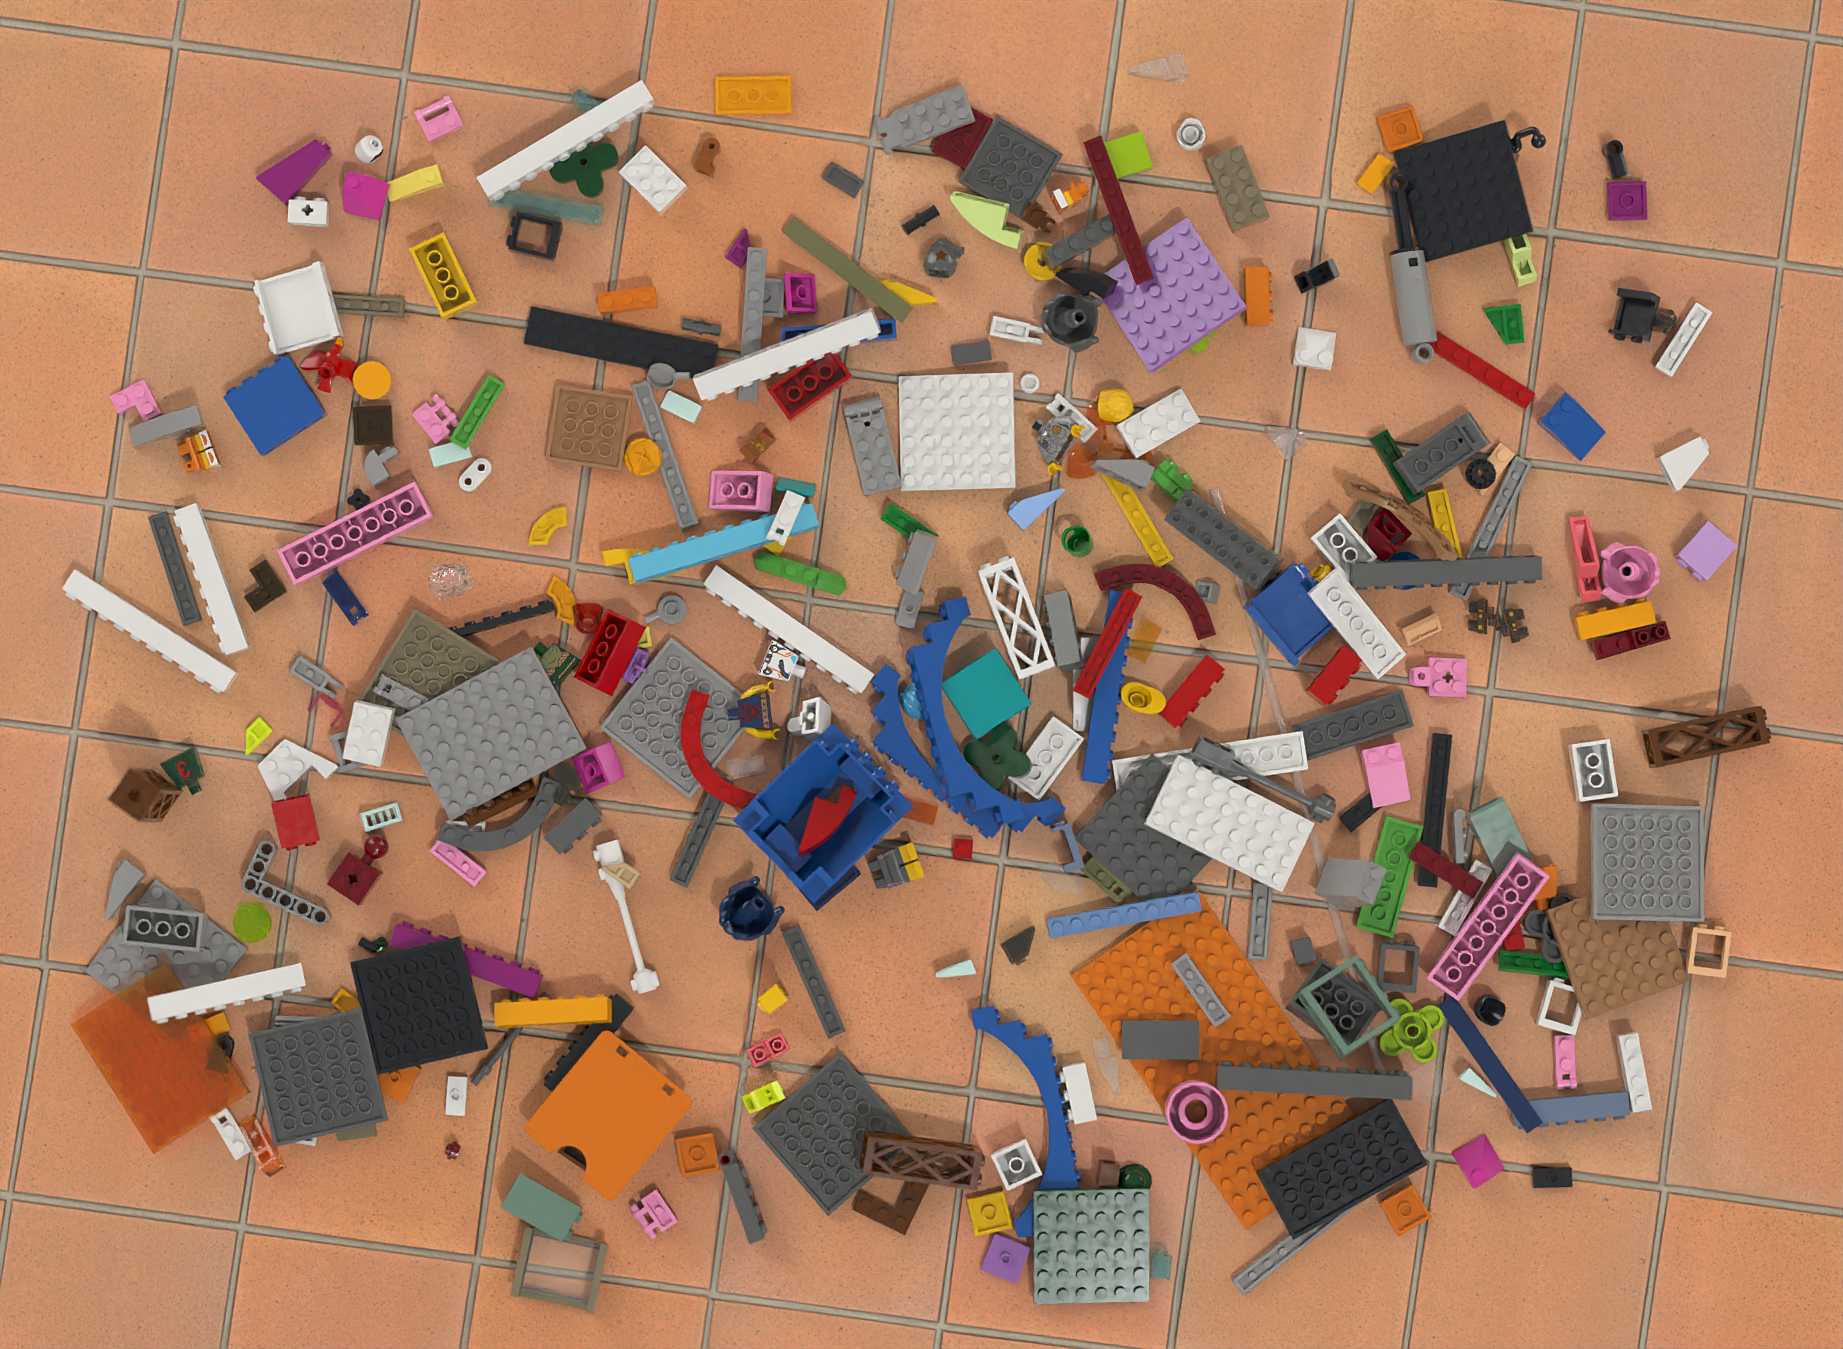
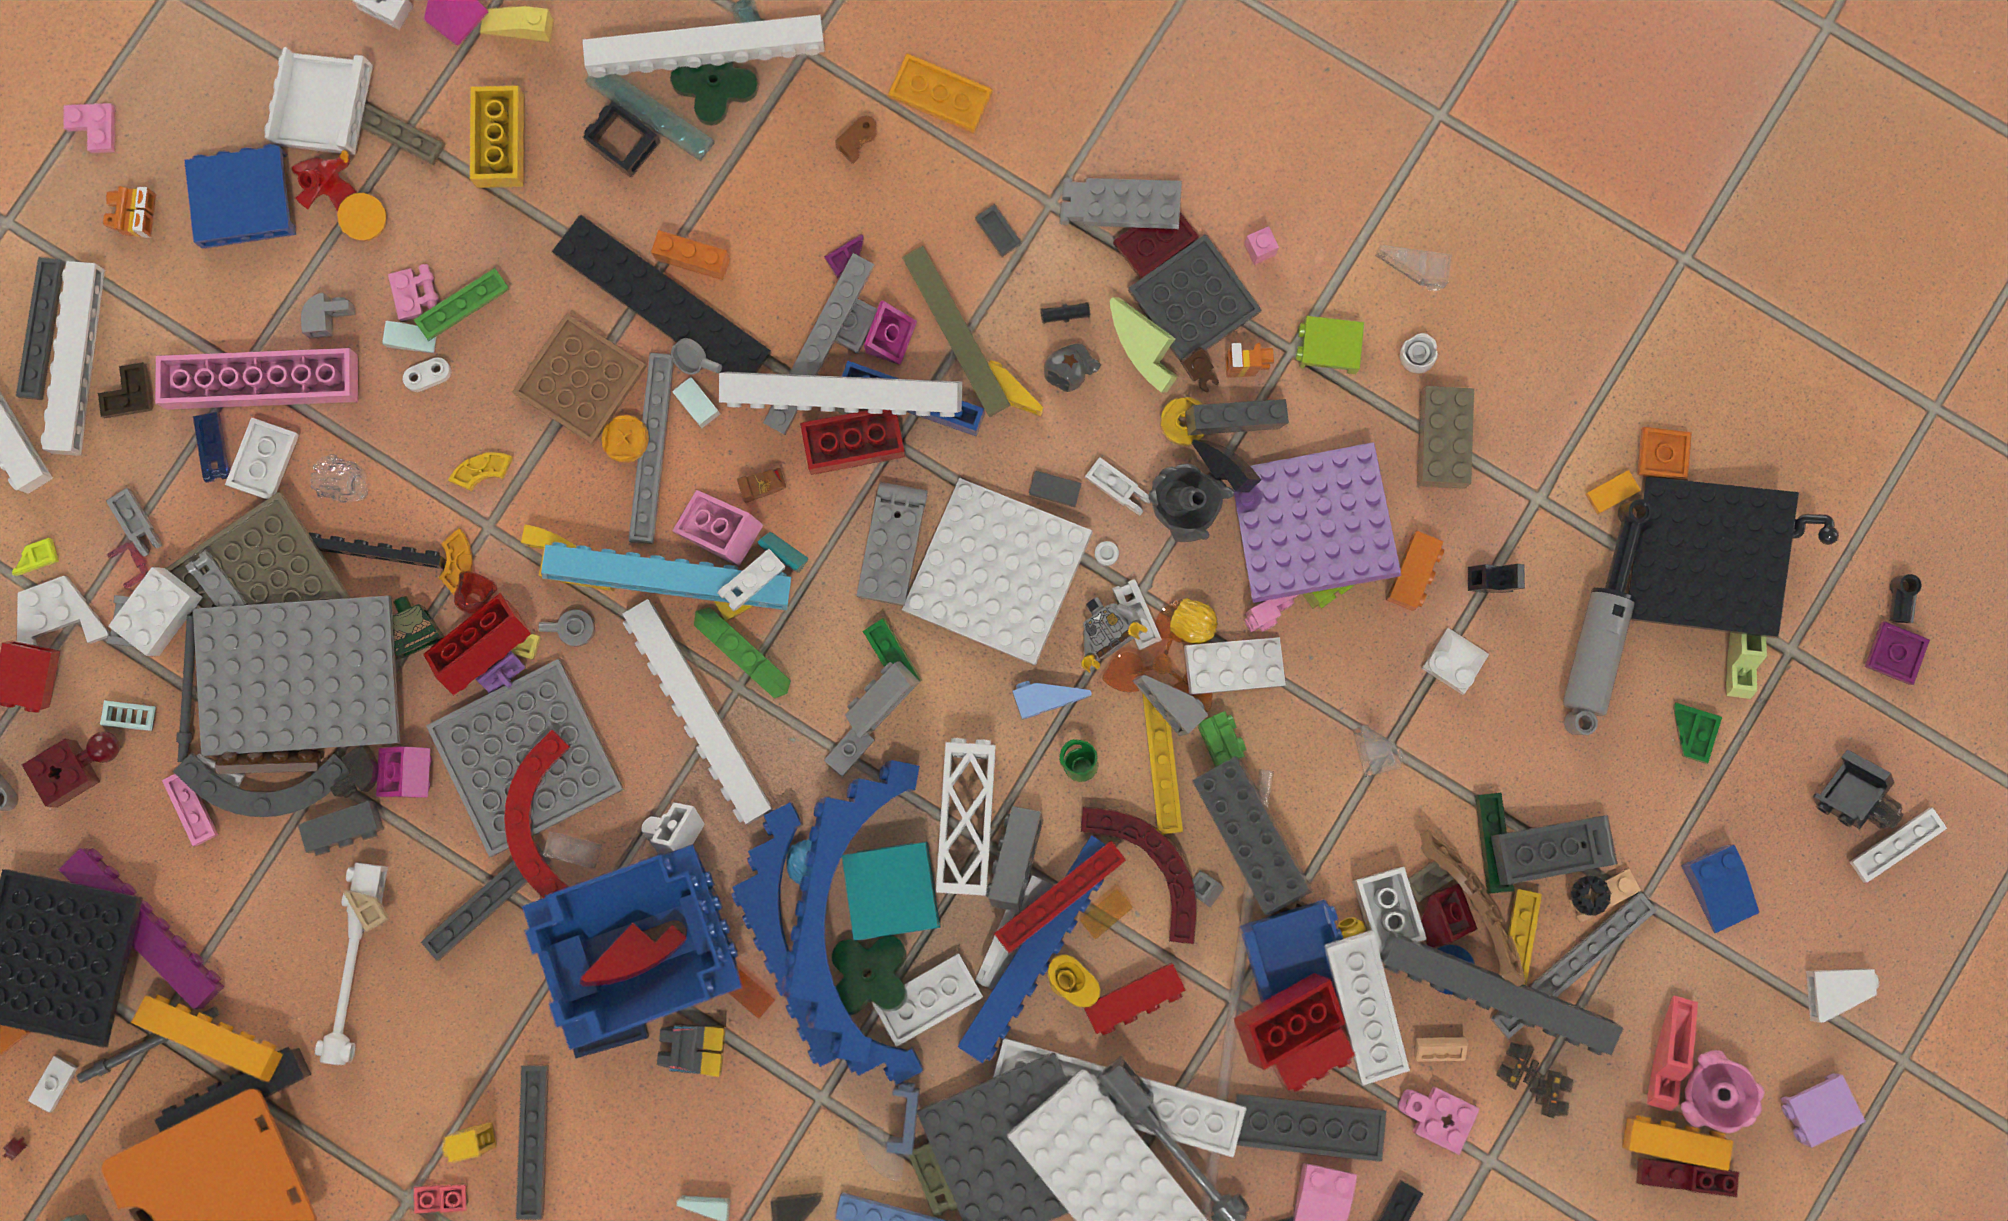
camera: 25 degrees right, 5 degrees down
light grey slope [129,405,204,447] -> none
black plate [347,489,370,510] -> none
dark brown plate [353,405,394,446] -> none
arm [358,937,387,953] -> none
white brick [619,145,688,216] -> none
dark grey pin [682,318,722,337] -> none
dark blue piece [719,876,785,941] -> none
torso [727,681,781,740] -> none
torso [758,640,807,682] -> none
red plate [953,838,973,859] -> none
dark red plate [1083,135,1155,285] -> none
red plate [1430,332,1536,410] -> none
none -> dark grey bar [176,615,195,762]
none -> white plate [225,417,299,500]
none -> red brick [1233,973,1346,1070]
none -> bright pink brick [1244,226,1279,265]
none -> bright pink plate [1244,595,1298,632]

